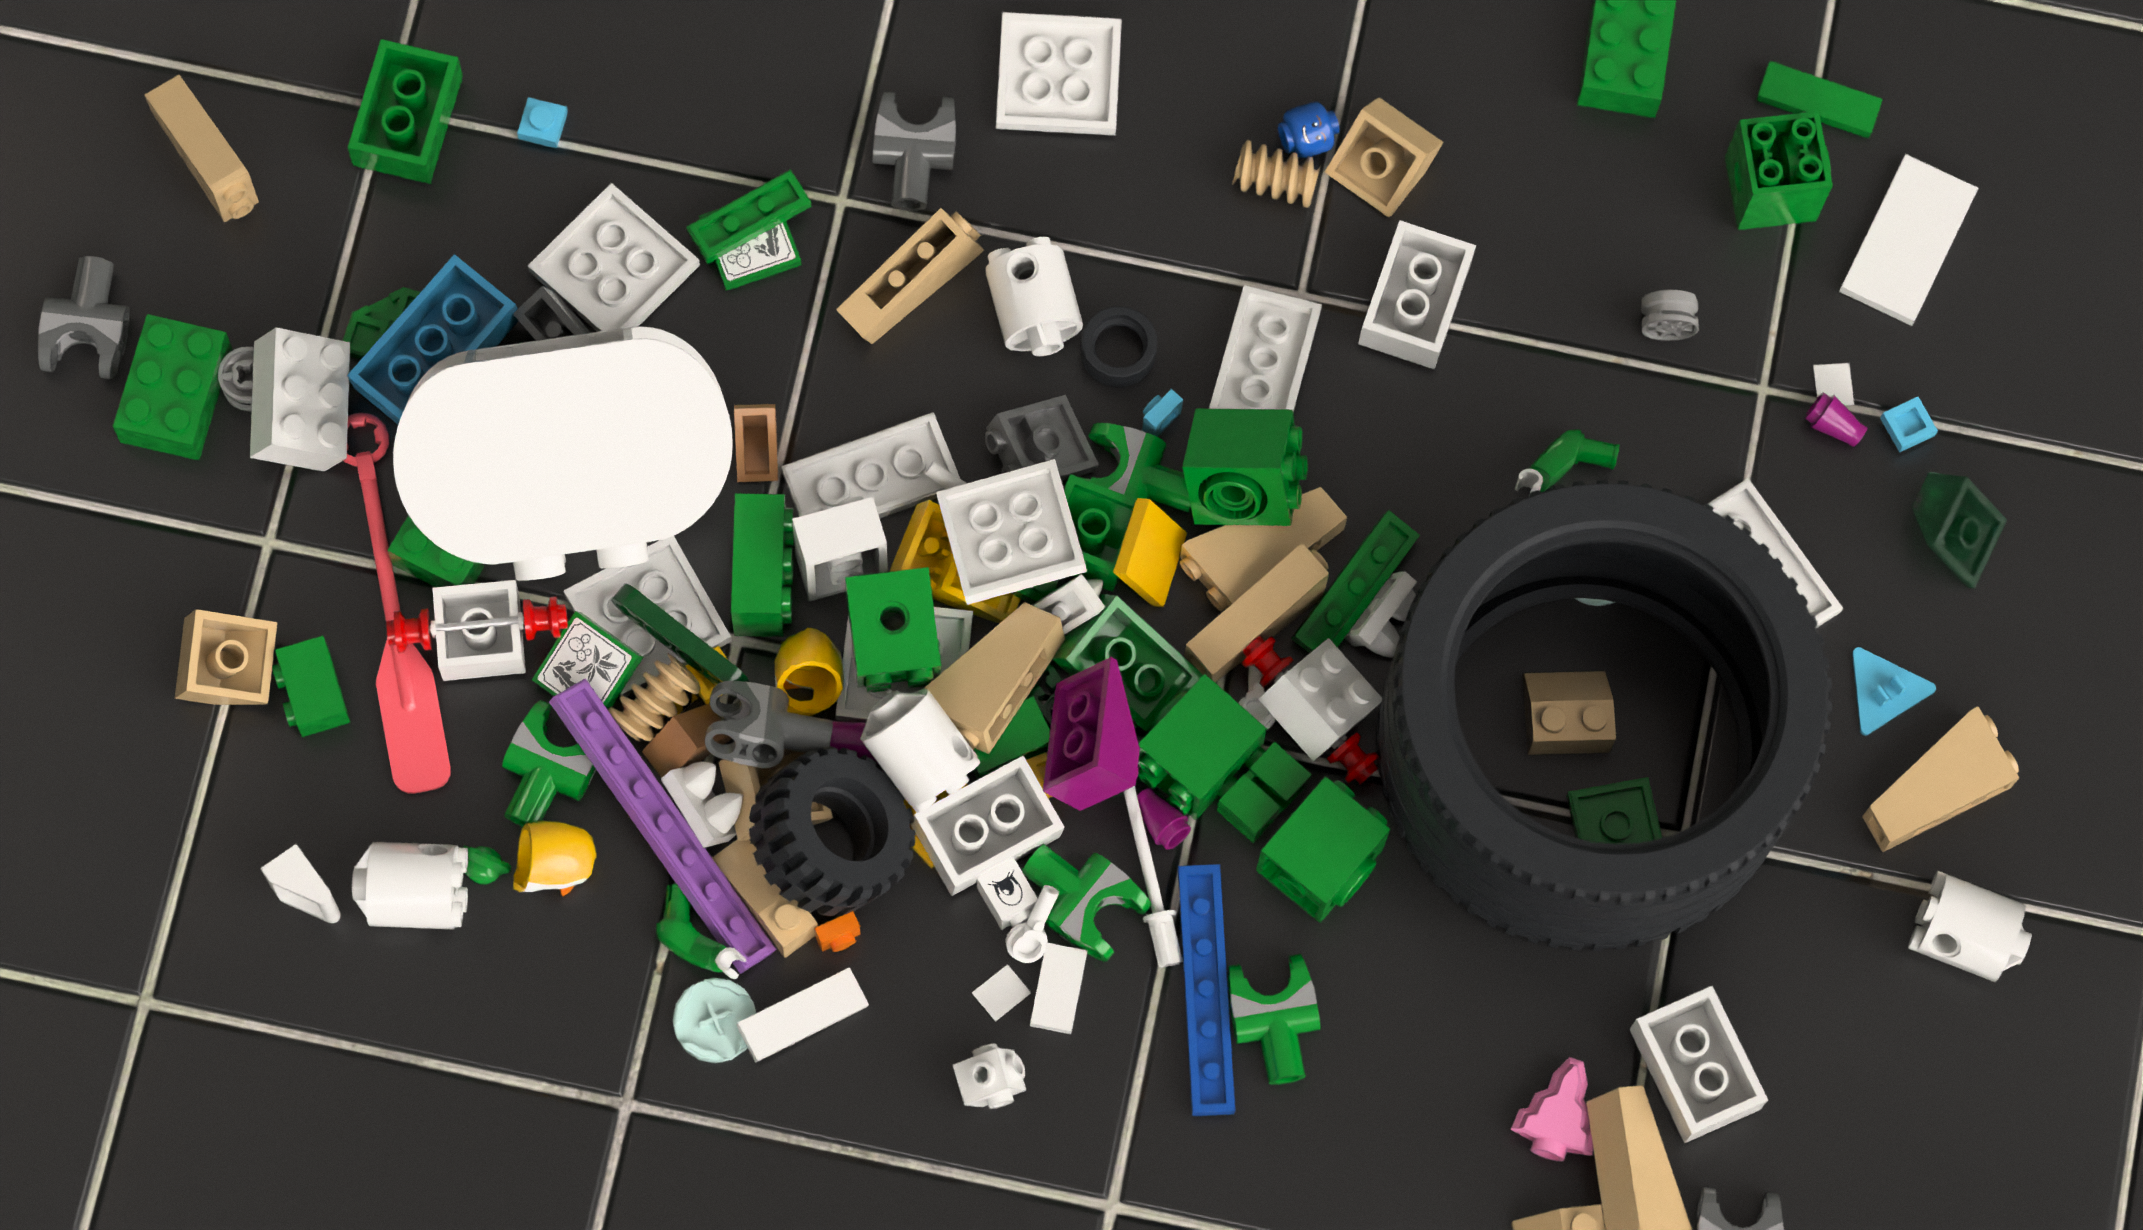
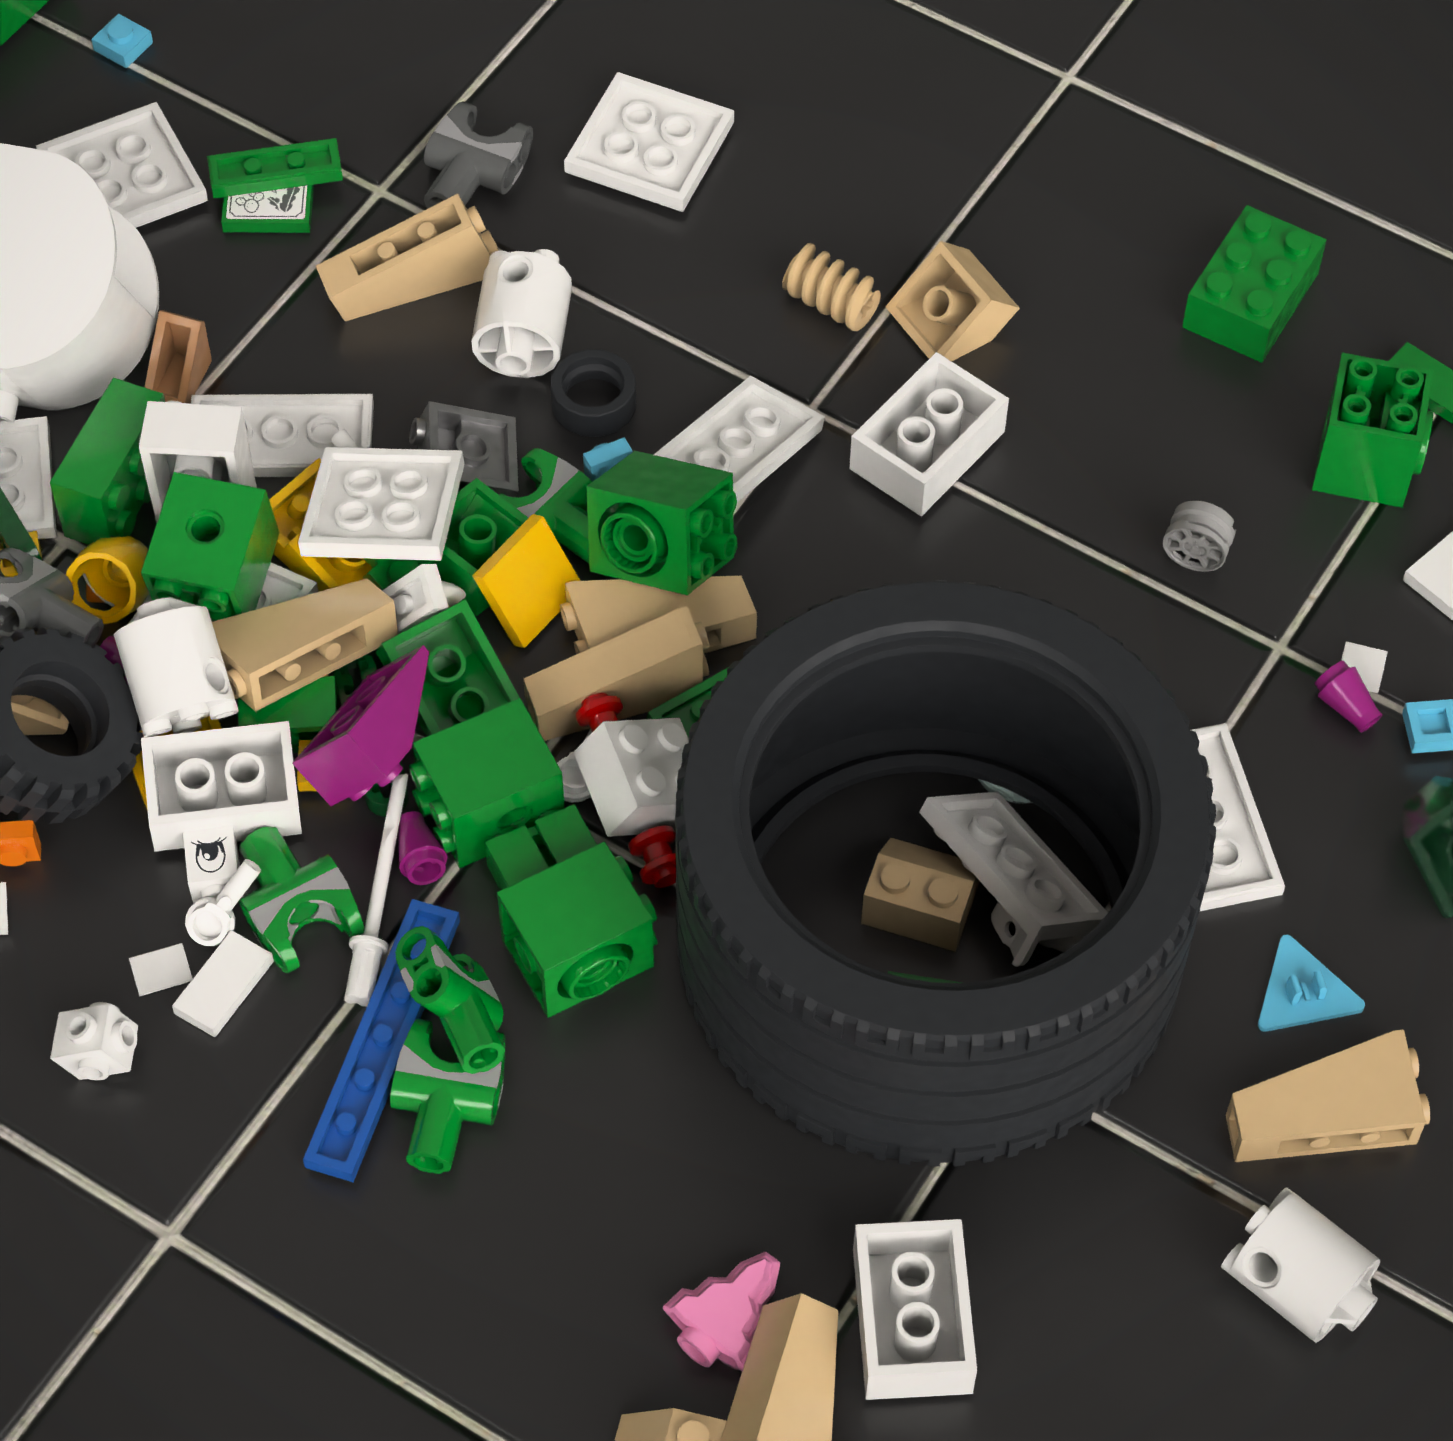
camera: 25 degrees right, 15 degrees down
blue head [1278,102,1340,159] -> none
none -> green connector [395,926,505,1074]
none -> white plate [919,792,1108,967]

